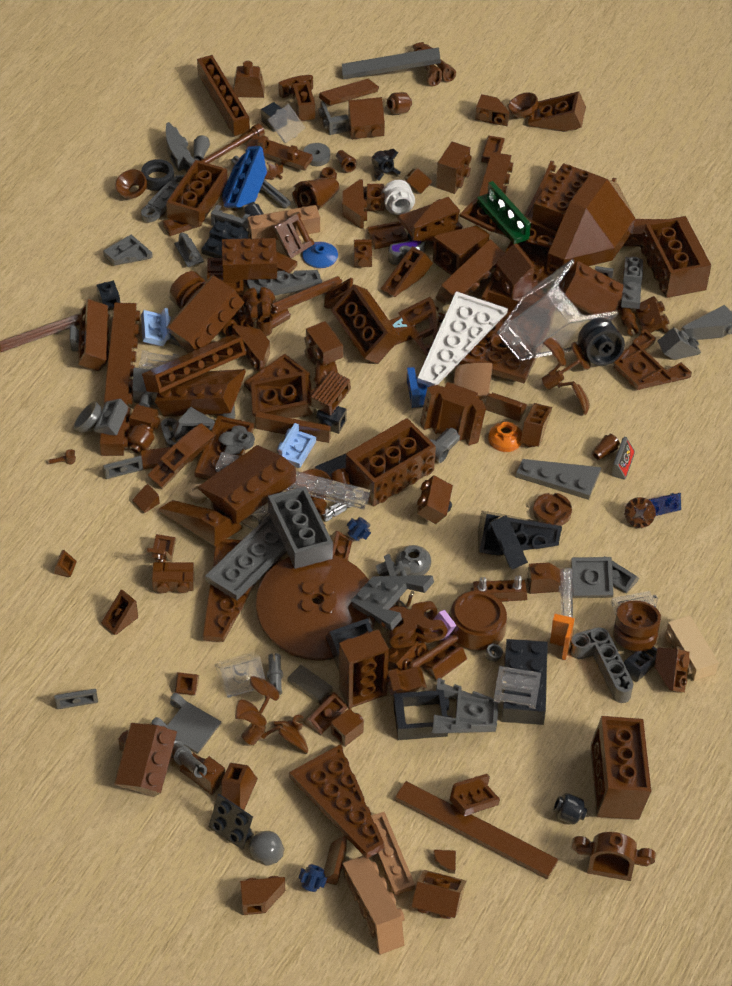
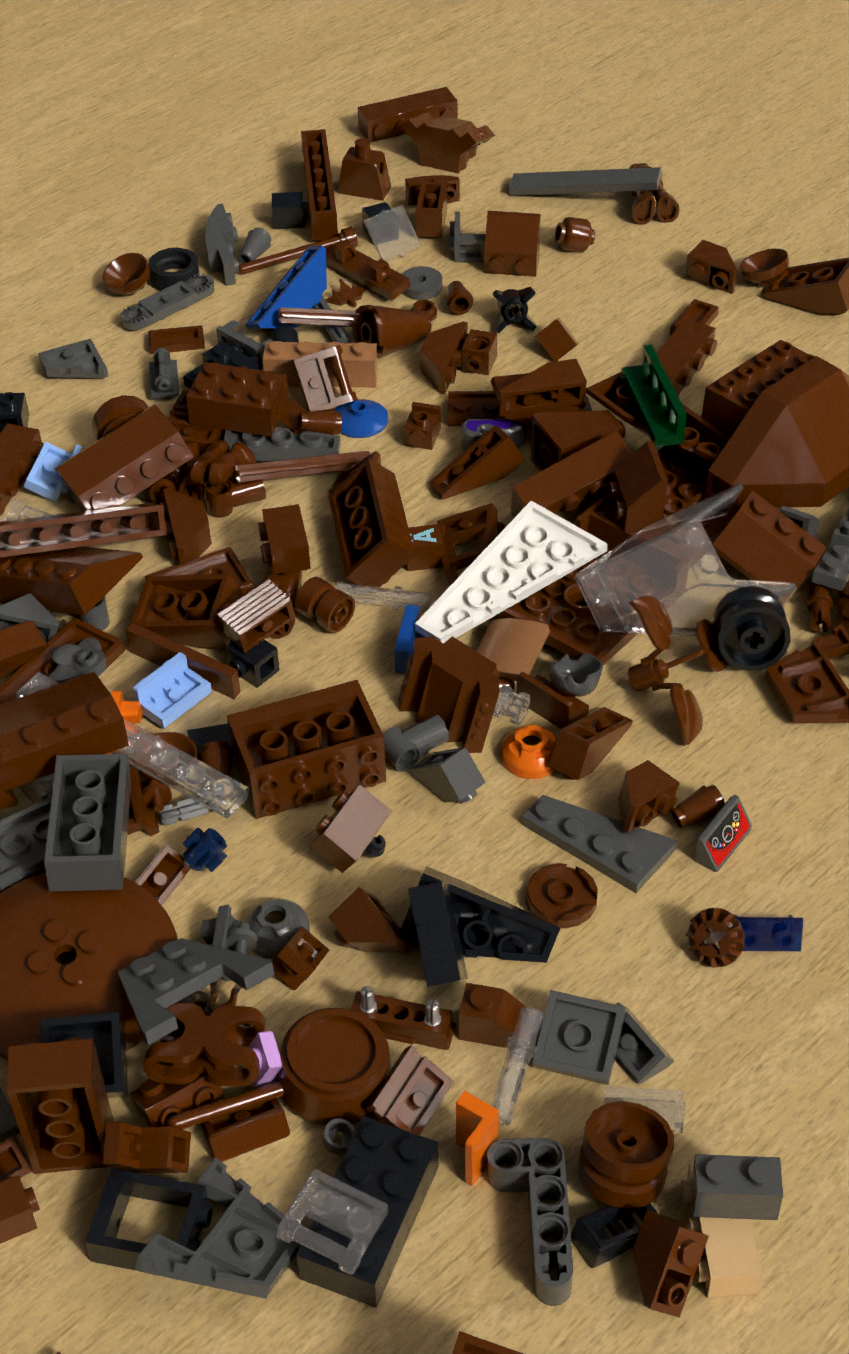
camera: 20 degrees right, 5 degrees down
reddish brown brick [167,160,228,227] -> none
reddish brown tile [319,78,379,106] -> none
white piece [382,180,415,215] -> none
reddish brown brick [436,141,472,194] -> none
none -> reddish brown slope [271,926,329,990]
none -> black brick [272,192,309,229]
none -> axle [277,307,359,327]
none -> reddish brown wheel [295,577,355,633]
none -> reddish brown cone [297,409,342,435]
none -> reddish brown slope [328,887,415,953]
none -> clear pin [335,582,431,612]
none -> reddish brown brick [357,87,458,142]
none -> reddish brown plate [366,1045,454,1135]
none -> reddish brown slope [400,113,496,174]
none -> dark grey slope [409,747,486,804]
none -> clear wheel [493,685,530,725]
none -> dark grey hair [549,653,603,697]
none -> reddish brown slope [618,760,680,834]
none -> dark grey brick [691,1154,783,1220]

